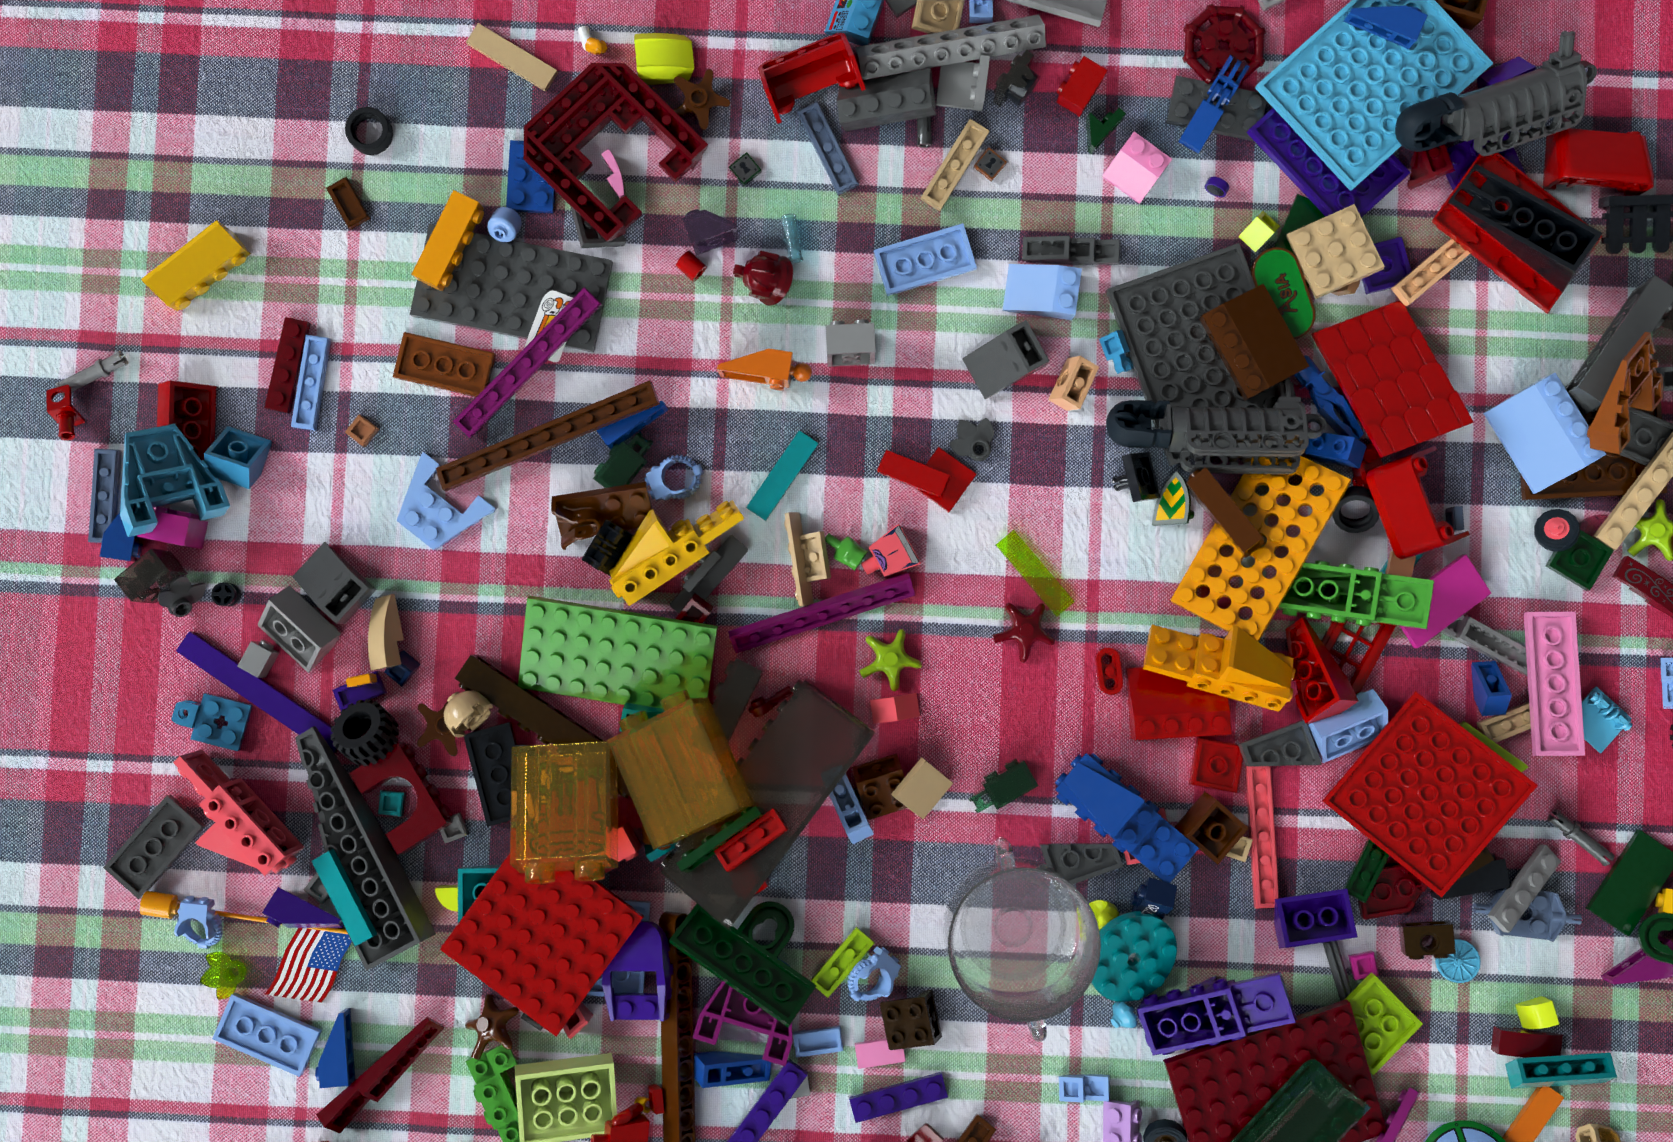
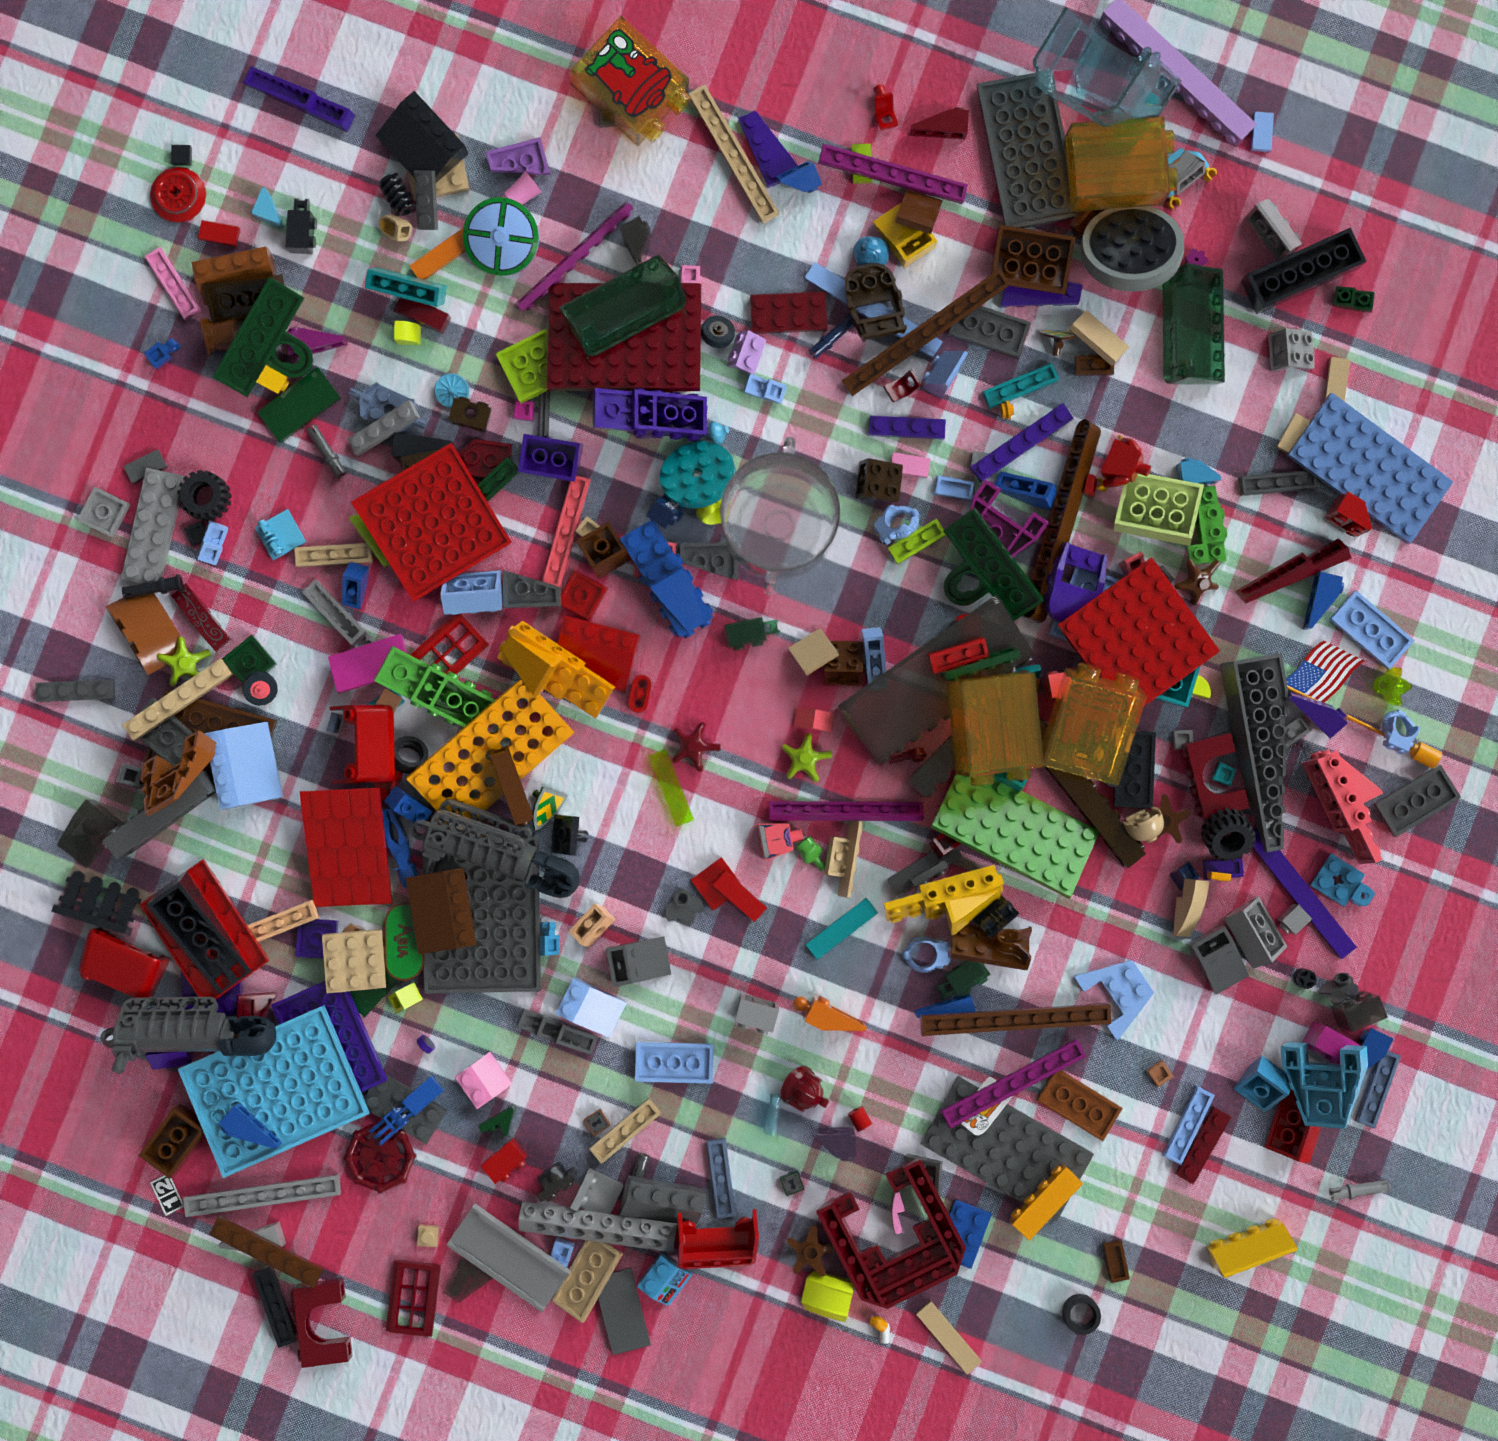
camera: 165 degrees left, 0 degrees up
red bracket [46,384,85,441] -> none
teal tile [312,849,377,946] -> none
light blue head [487,207,522,243] -> none
red wedge [1285,617,1359,724] -> none
bright pink plate [1524,612,1585,756] -> none

